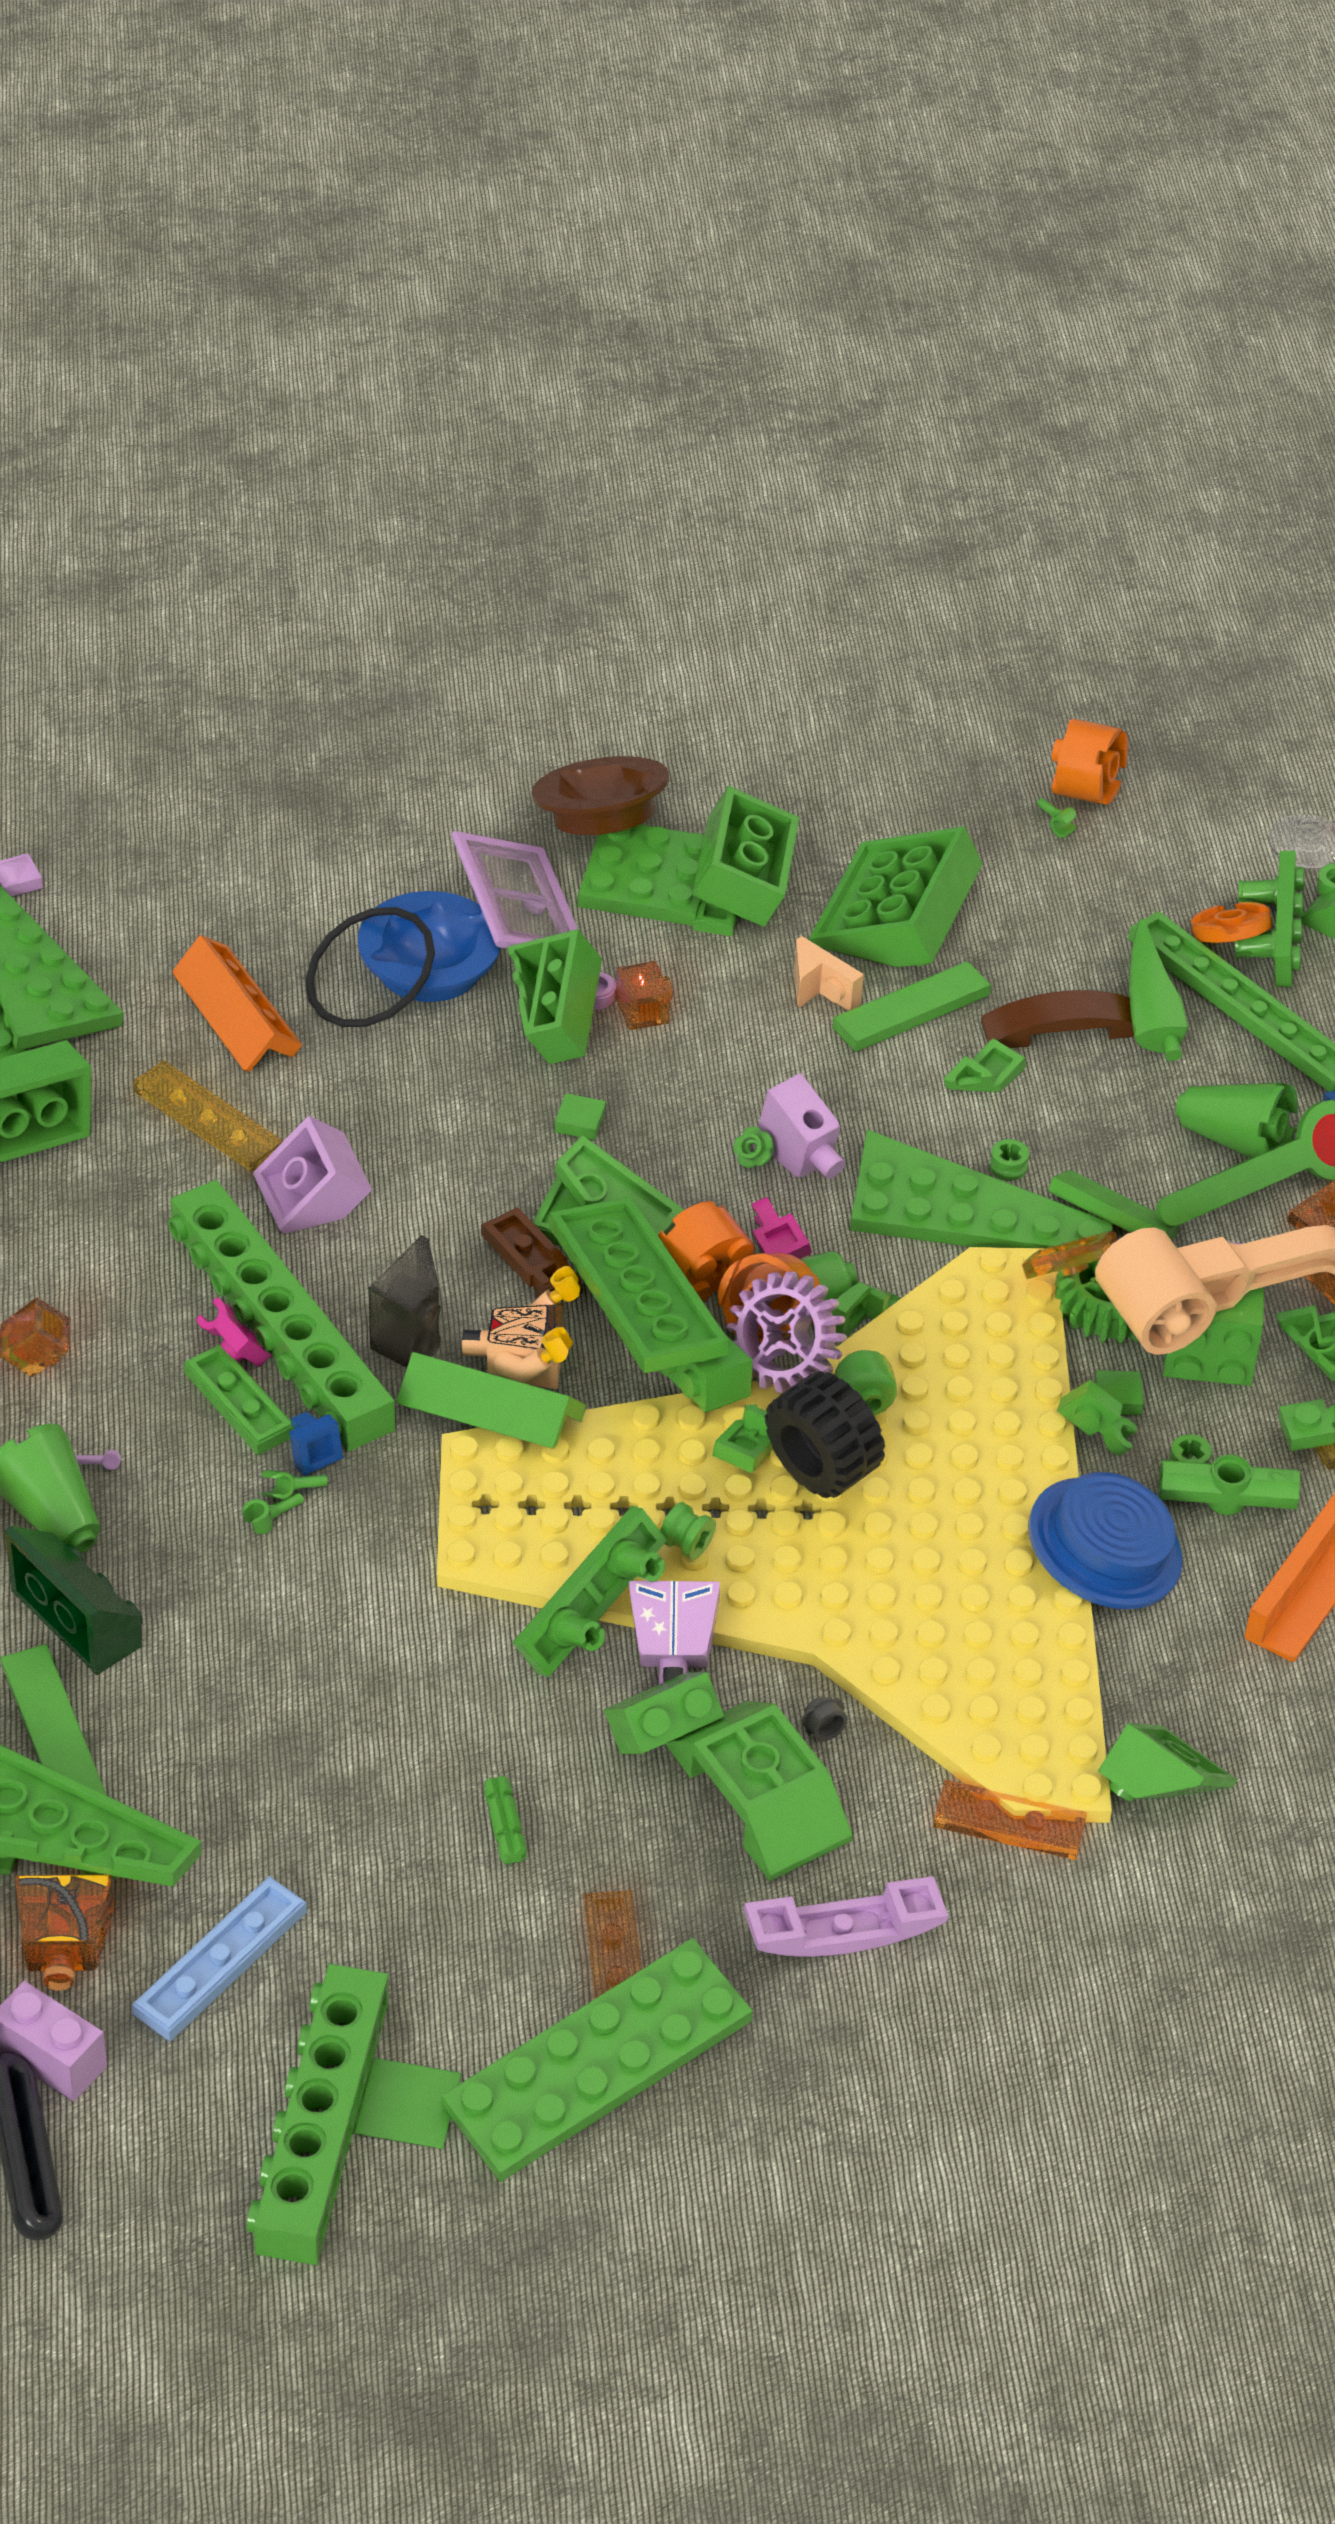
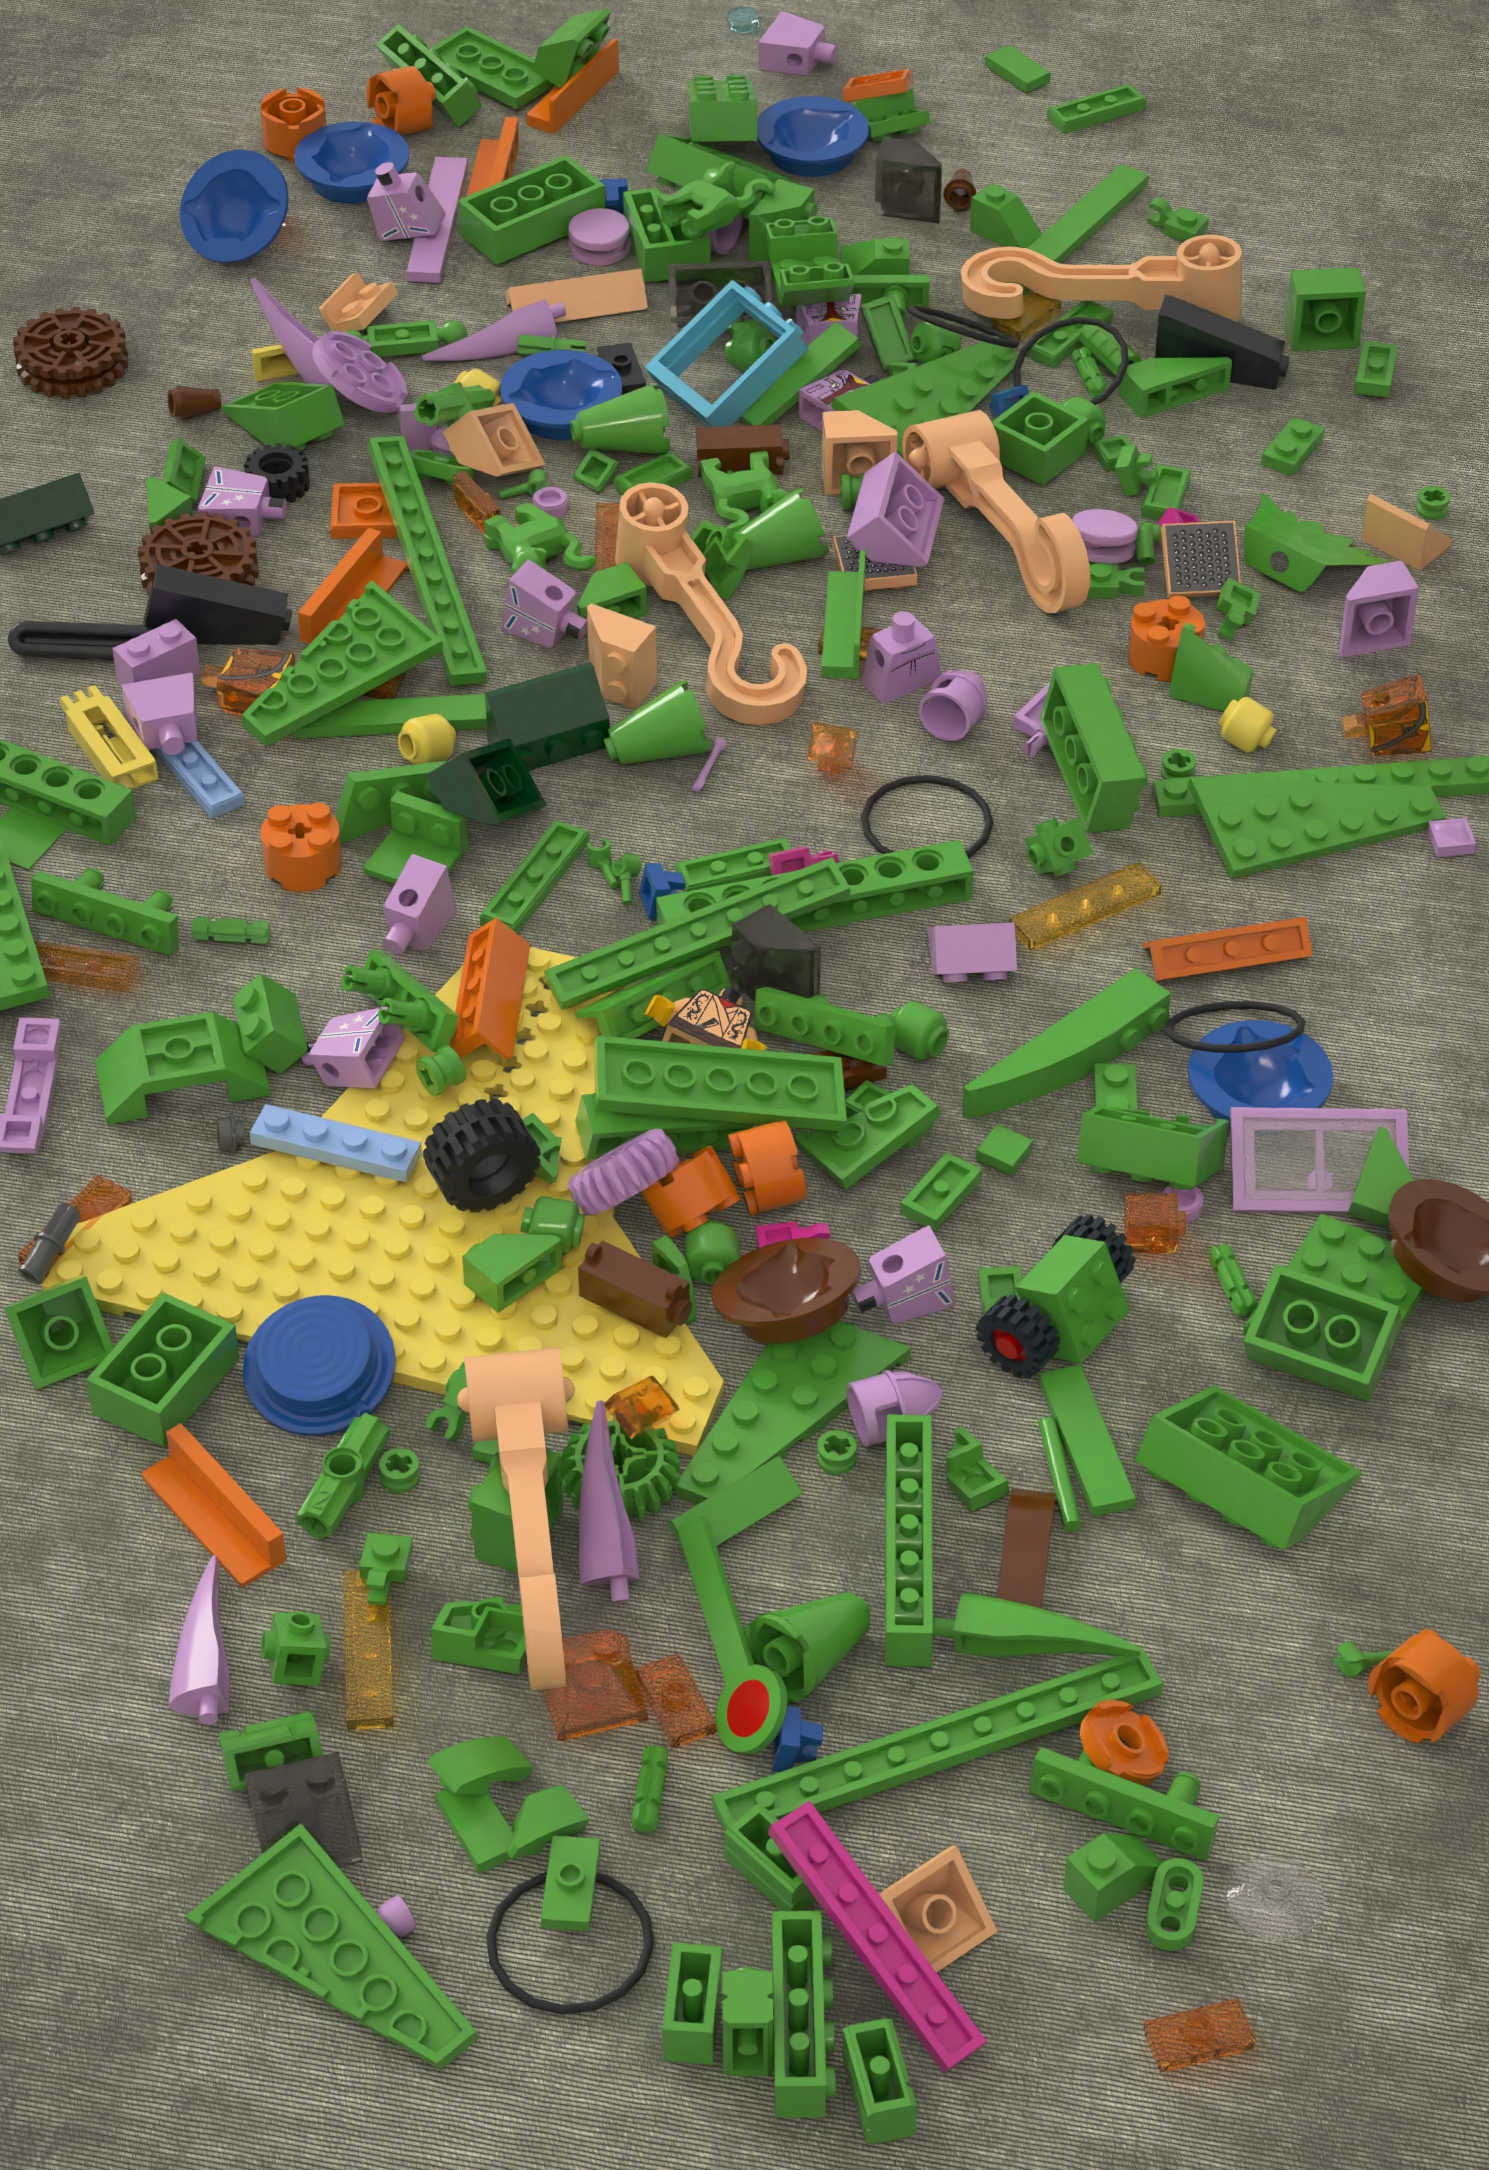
camera: 110 degrees right, 0 degrees up
light nougat slope [794,936,864,1011] -> none
none -> dark grey axle [18,1203,81,1285]
none -> bright green plate [31,867,178,955]
none -> light yellow hinge [59,685,158,789]
none -> bright green brick [86,1292,240,1448]
none -> lavender torso [121,672,197,755]
none -> light blue plate [250,1104,422,1183]
none -> orange brick [261,802,342,892]
none -> bright green wing [335,761,446,844]
none -> bright green bracket [364,791,468,884]
none -> lavender torso [382,854,457,955]
none -> light yellow head [398,714,456,765]
none -> dark green slope [425,738,547,825]
none -> orange panel [450,917,530,1060]
none -> bright green slope [462,1234,563,1313]
none -> bright green tile [479,820,590,934]
none -> bright green plate [544,857,850,1010]
none -> reddish brown brick [578,1240,692,1338]
none -> reddish brown piece [711,1238,861,1343]
none -> bright green plate [754,986,896,1066]
none -> lavender helmet [846,1370,943,1447]
none -> black piece [860,775,993,858]
none -> bright green brick [885,1414,933,1667]
none -> bright green head [891,1001,950,1061]
none -> bright green plate [900,1152,982,1232]
none -> bright green slope [962,968,1171,1120]
none -> brick [975,1214,1136,1378]
none -> bright green slope [977,1266,1022,1315]
none -> bright green brick [1024,817,1093,877]
none -> bright green bar [1038,1417,1082,1532]
none -> bright green plate [1094,1063,1138,1110]
none -> bright green axle [1209,1243,1257,1317]
none -> bright green slope [1347,1126,1414,1229]

